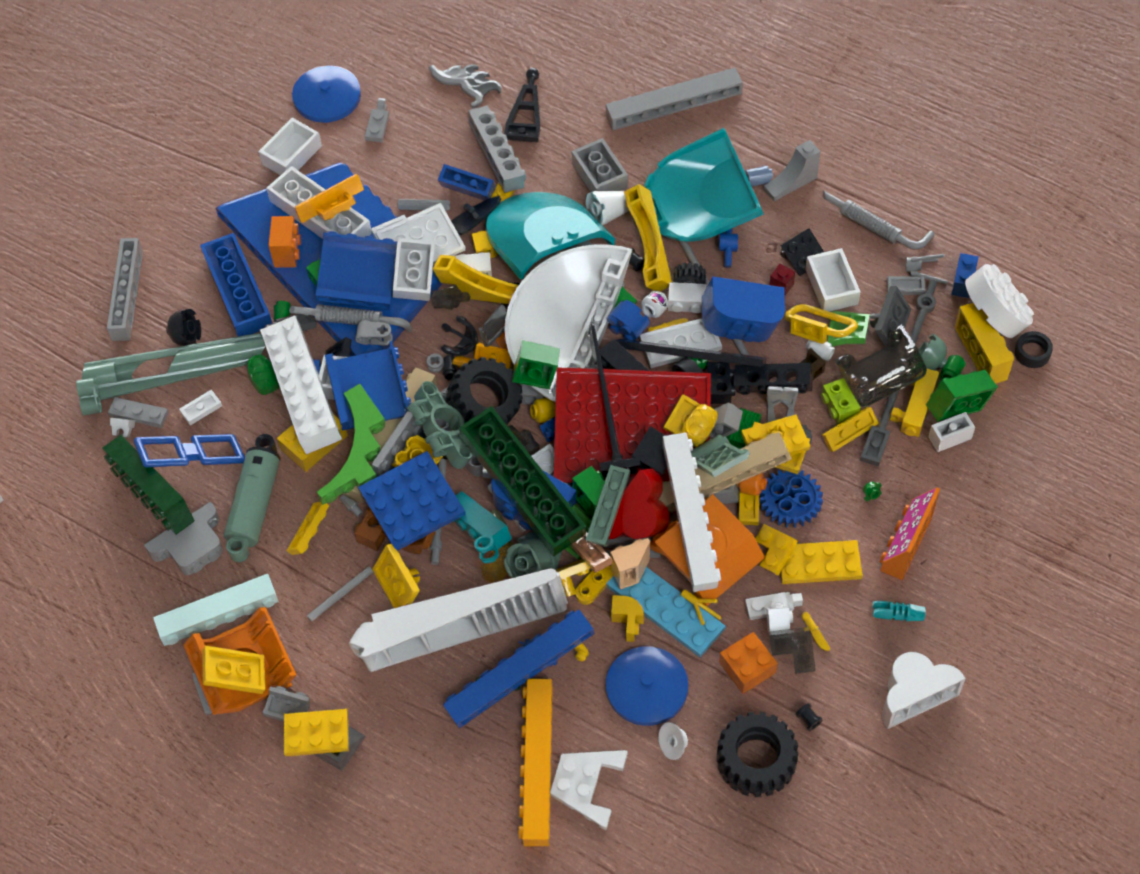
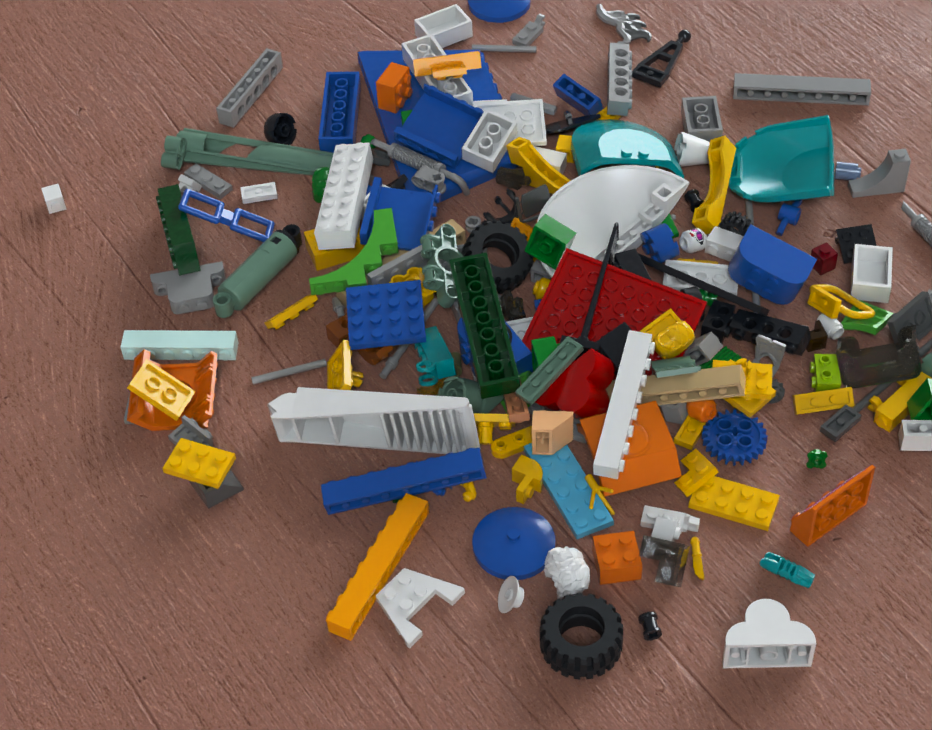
camera: 25 degrees right, 10 degrees down
none -> light grey bar [472,44,537,53]
none -> white hair [544,546,590,600]

